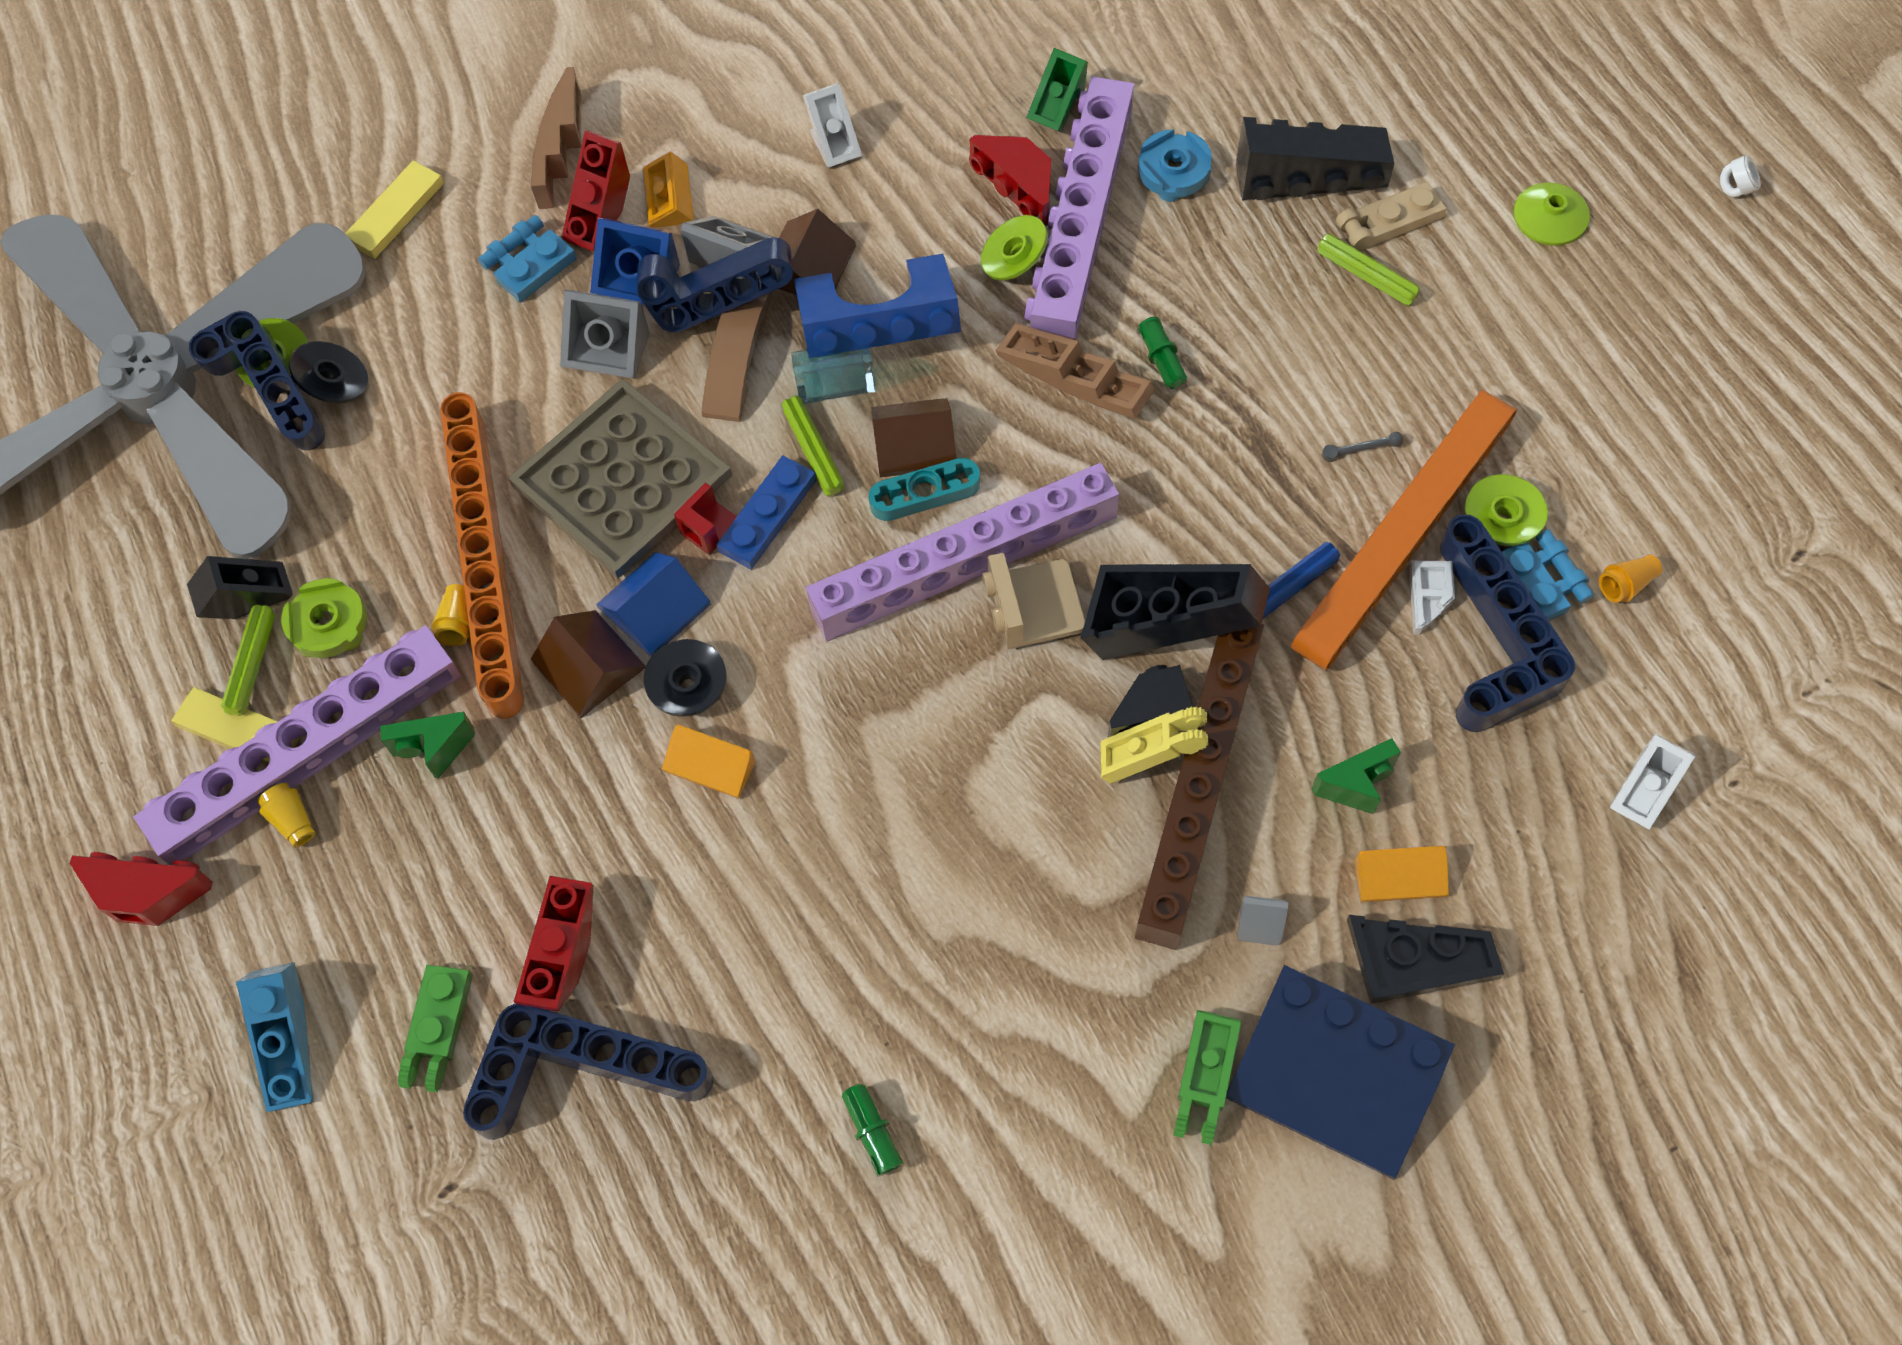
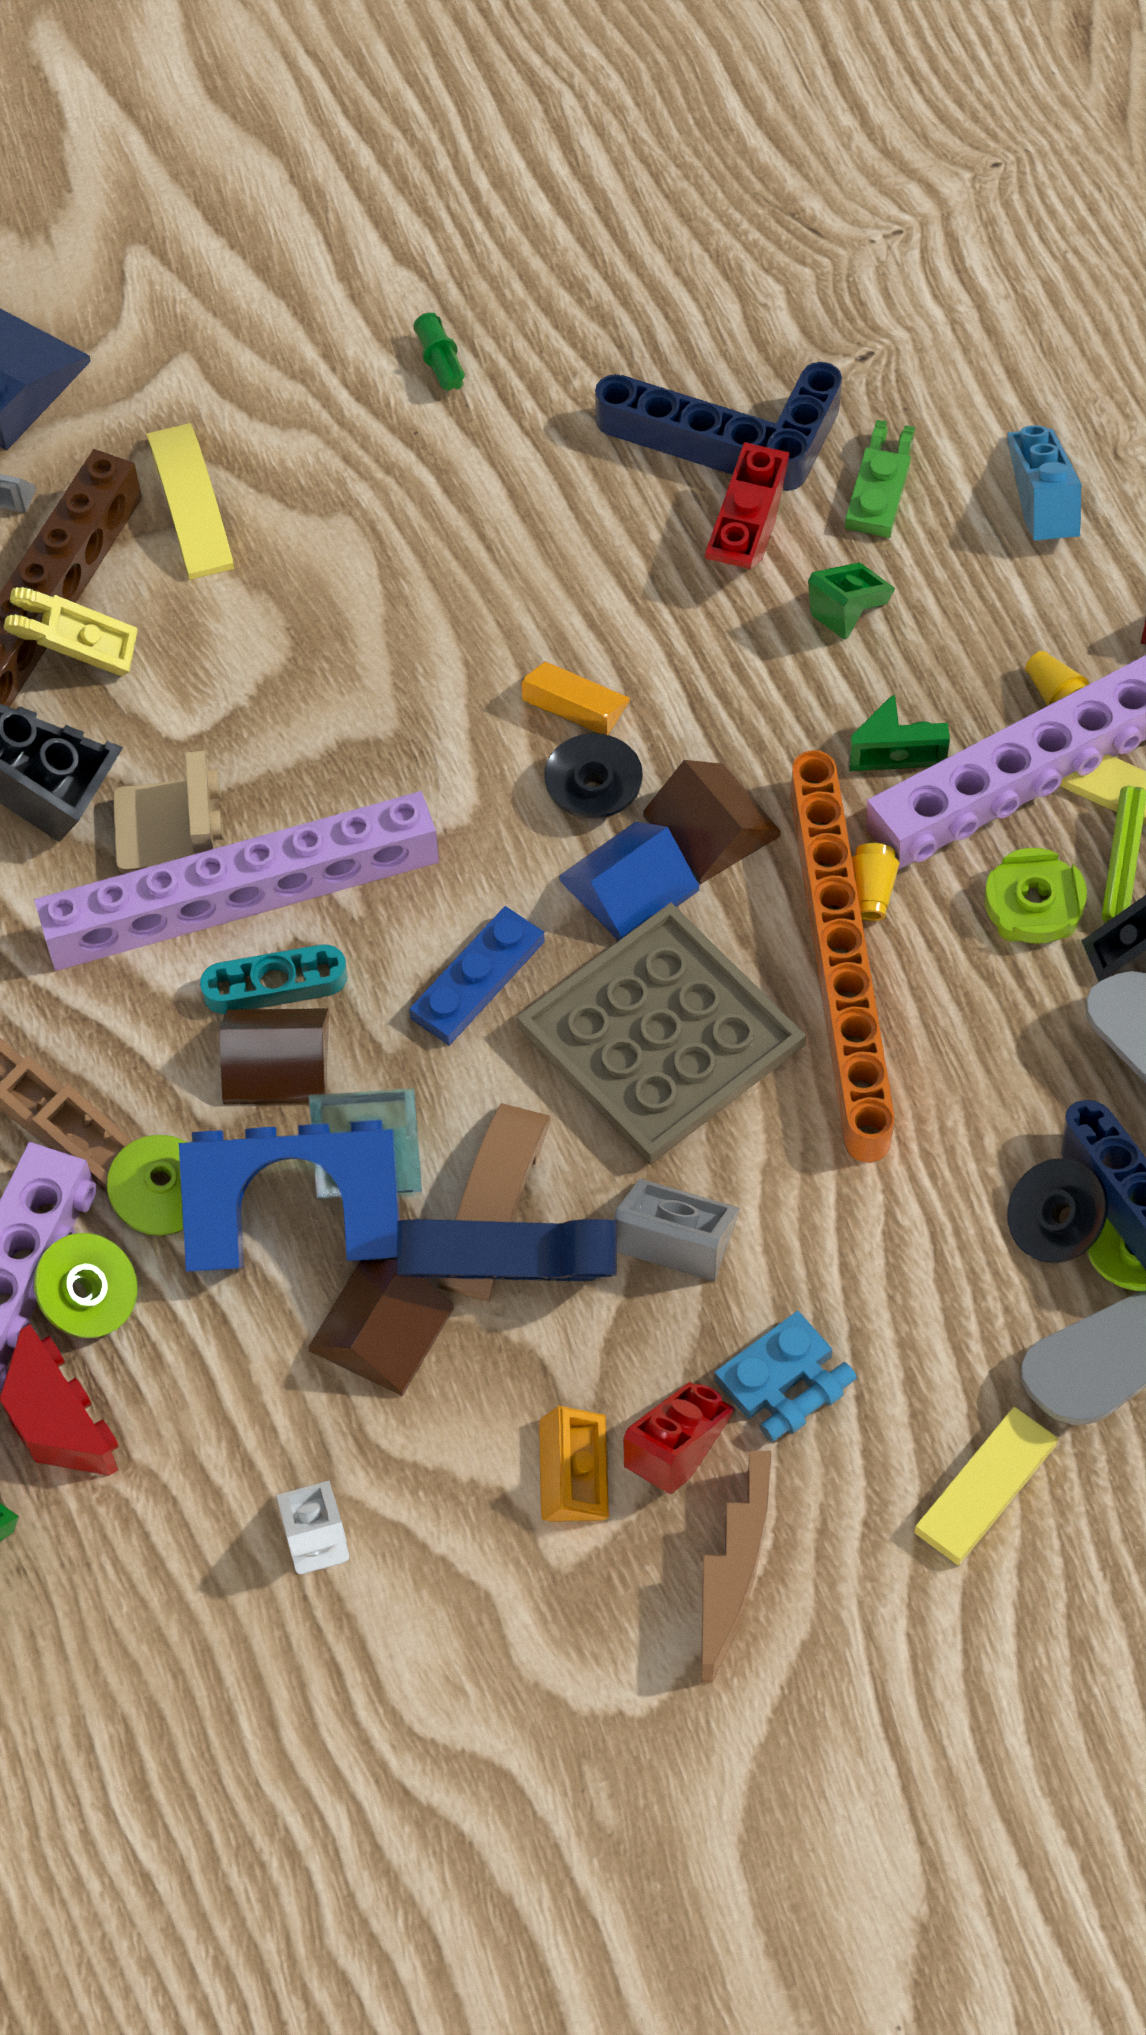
camera: 175 degrees left, 5 degrees down
blue slope [590,217,680,305] -> none
red panel [674,483,737,555] -> none
light grey slope [681,216,771,279] -> none
lime axle [782,396,844,496] -> none
black slope [1107,665,1193,738] -> none
bright green hinge [1173,1010,1242,1145] -> none
none -> lime dish [107,1135,187,1236]
none -> light yellow slope [146,423,235,580]
none -> green slope [808,562,895,639]

